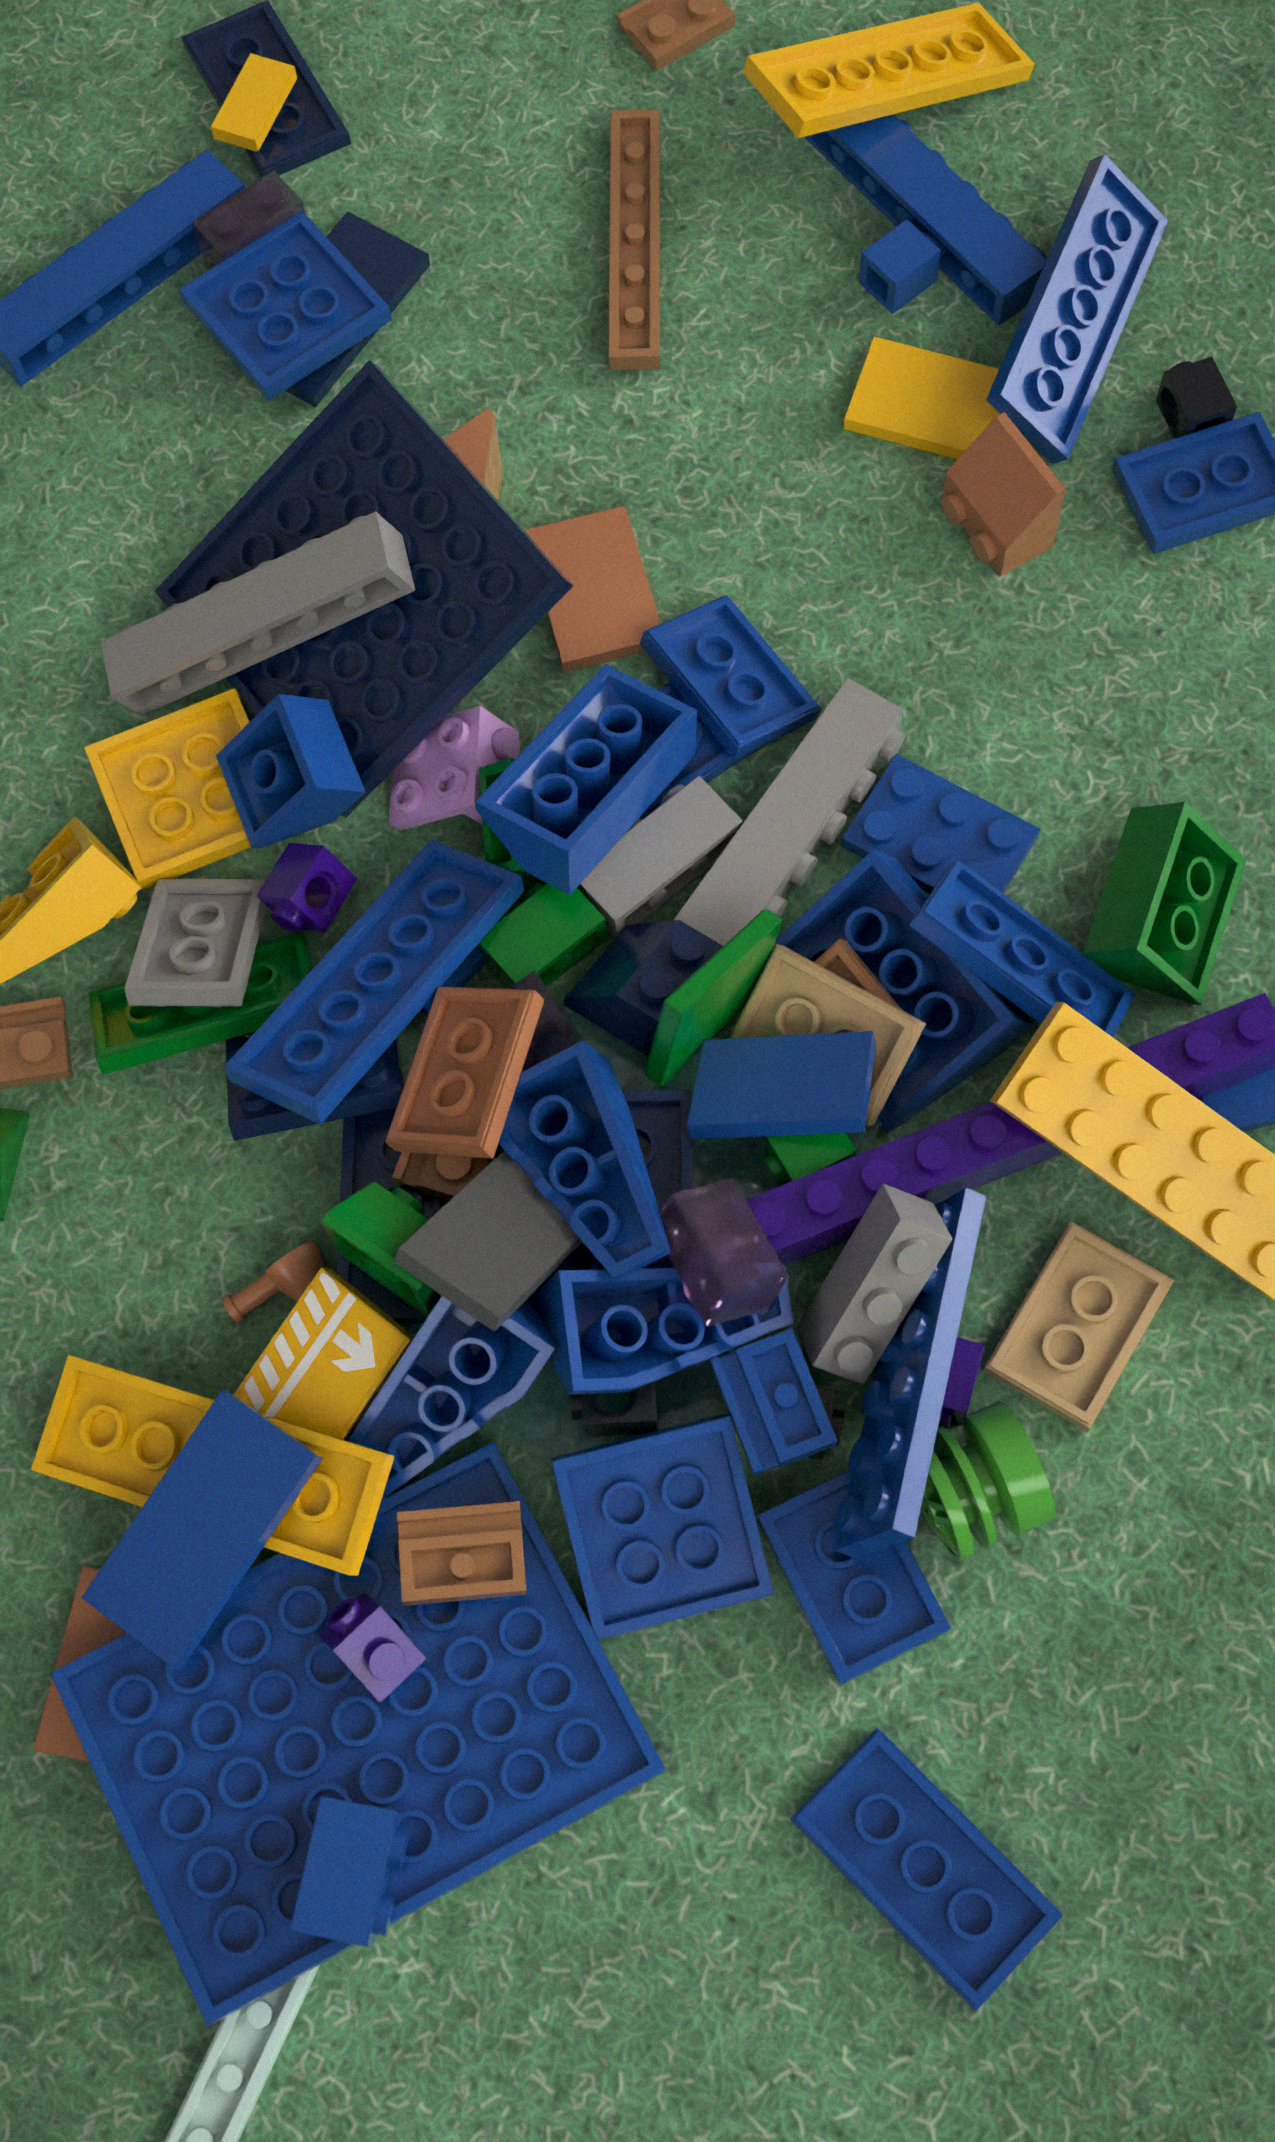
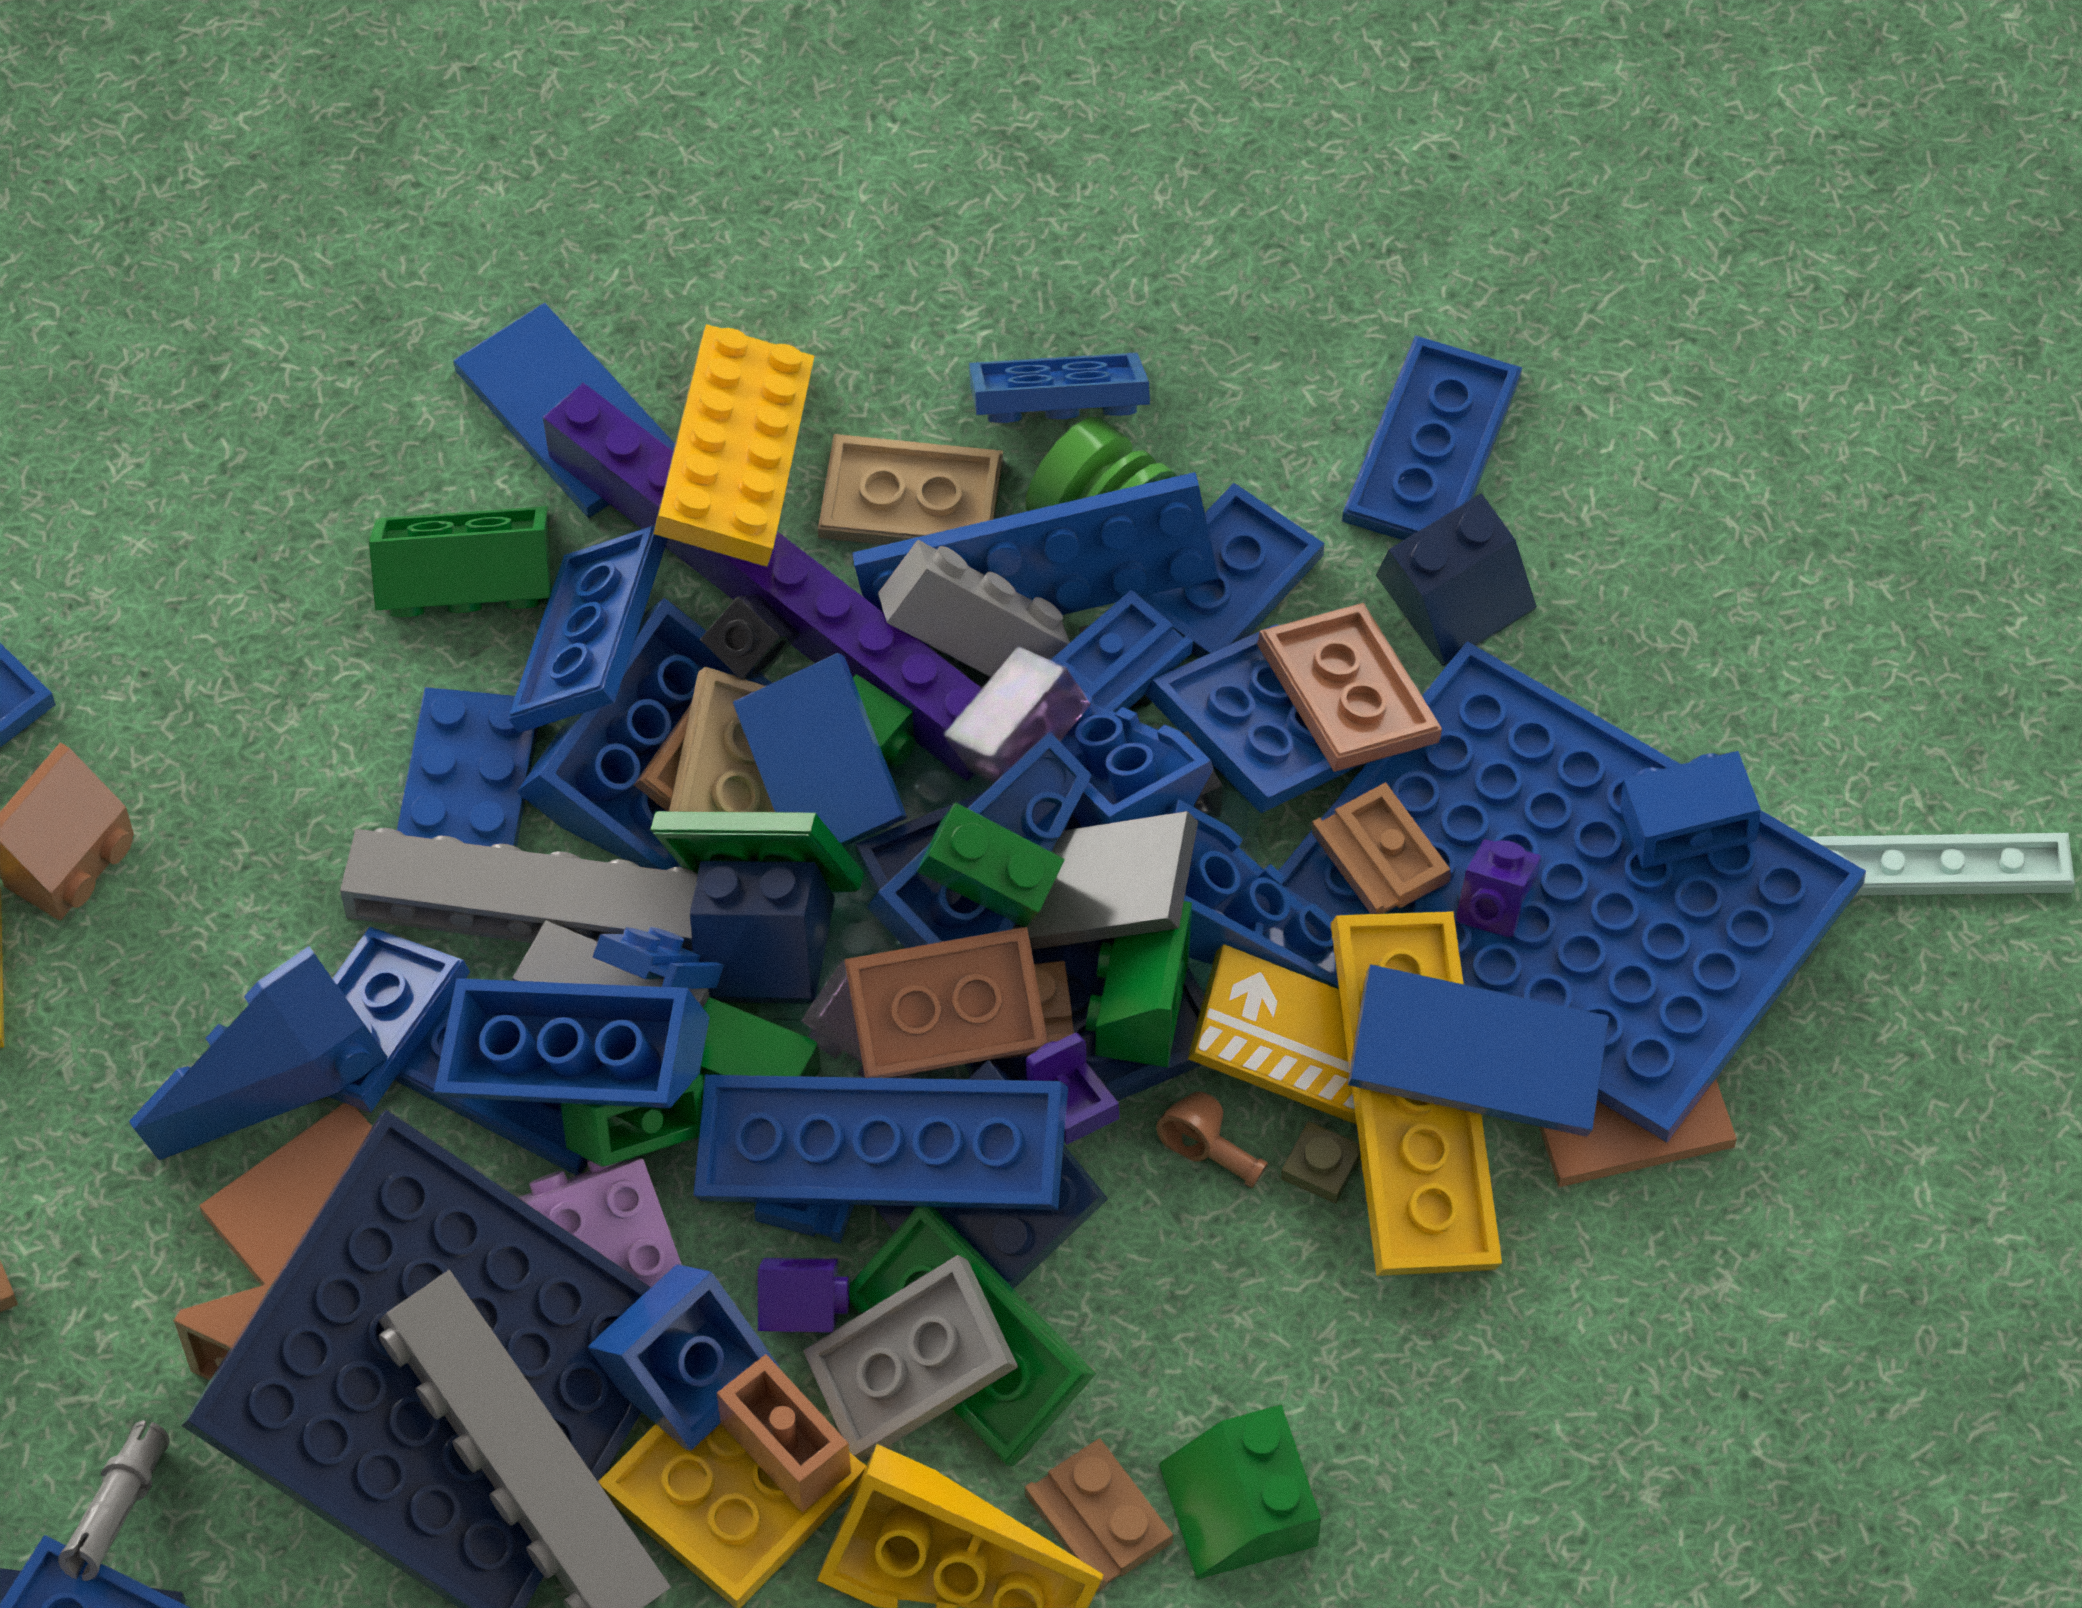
camera: 120 degrees left, 10 degrees down
none -> light grey pin [58,1421,170,1581]
none -> blue wedge [129,946,388,1160]
none -> blue plate [593,927,725,989]
none -> black brick [700,594,800,680]
none -> nougat brick [717,1354,851,1512]
none -> green brick [916,802,1065,927]
none -> blue plate [969,353,1150,423]
none -> dark purple bracket [1026,1033,1120,1145]
none -> nougat tile [1257,603,1442,772]
none -> olive plate [1281,1121,1361,1204]
none -> dark blue slope [1376,493,1537,666]

